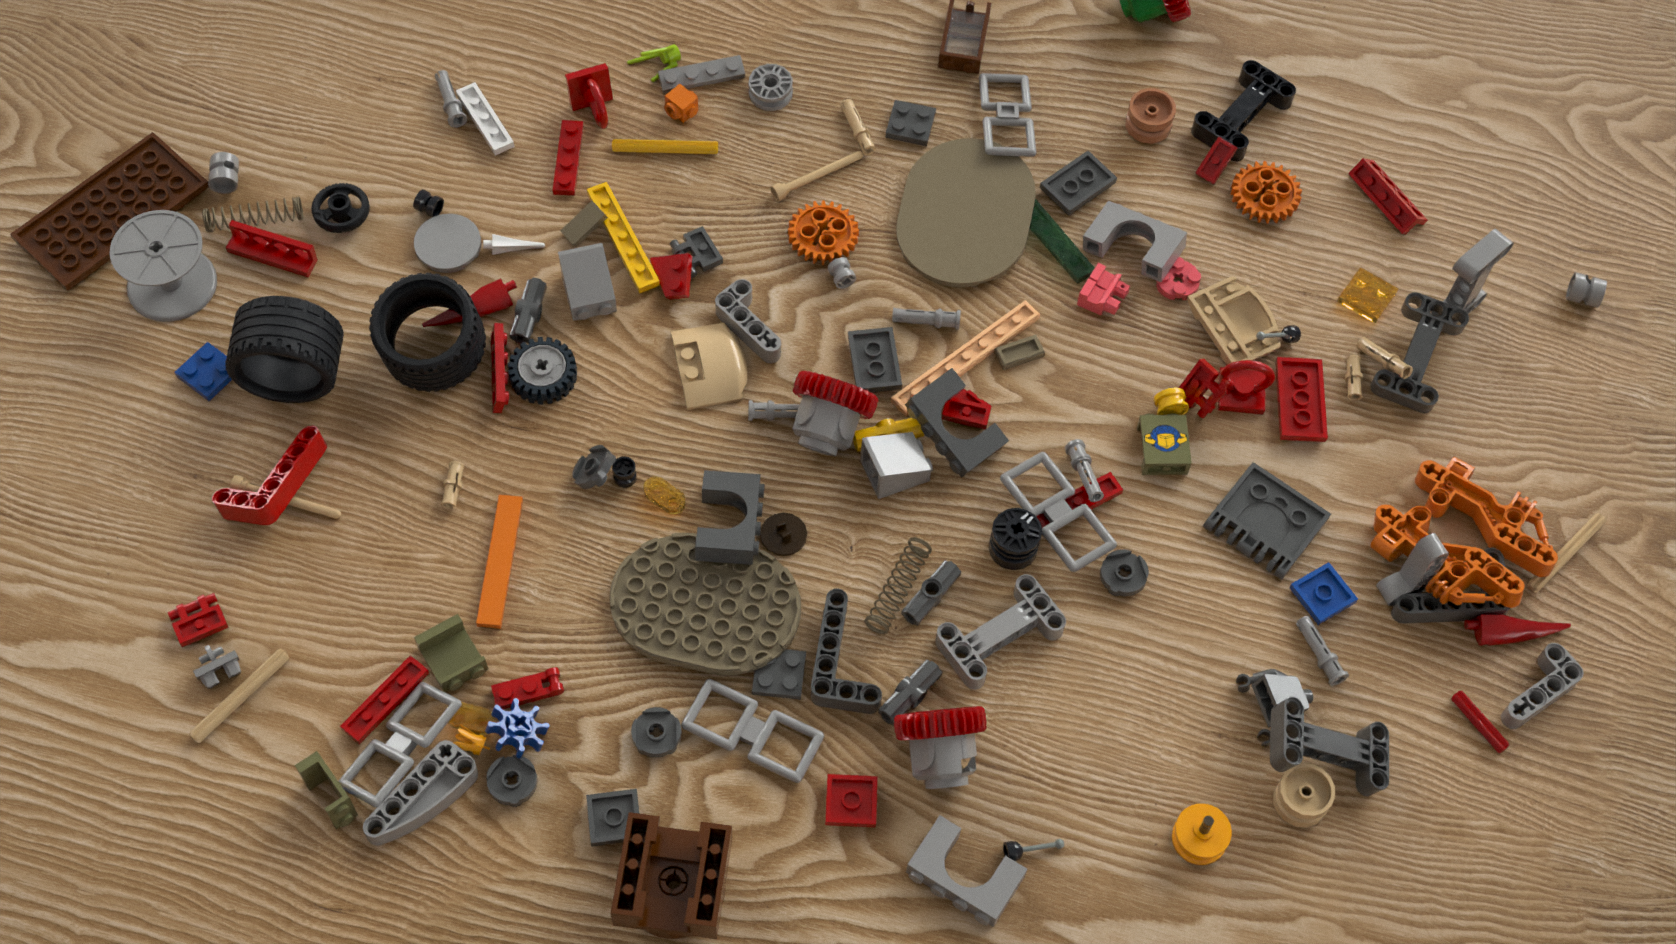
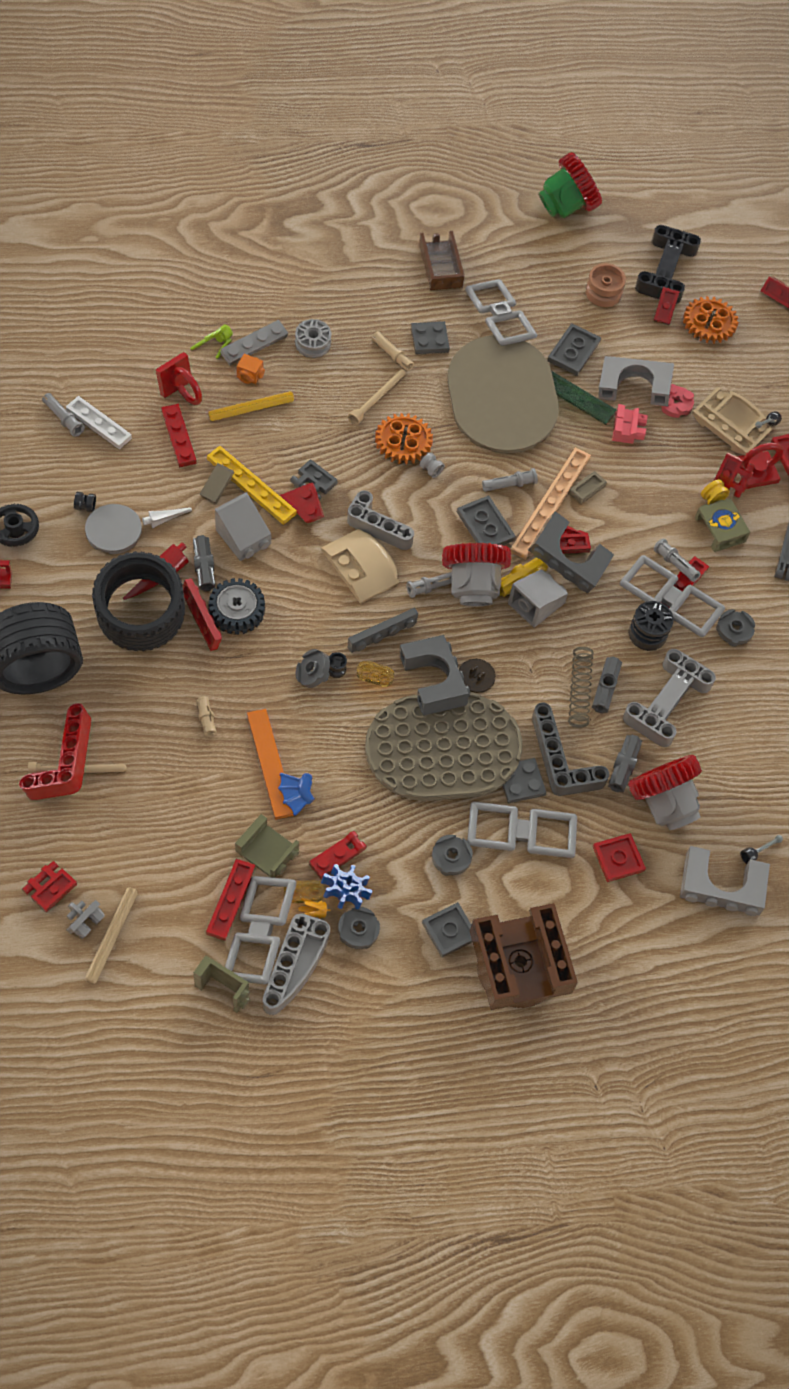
camera: 25 degrees left, 0 degrees up
none -> blue arm [278,773,315,816]
none -> dark grey plate [347,607,418,653]

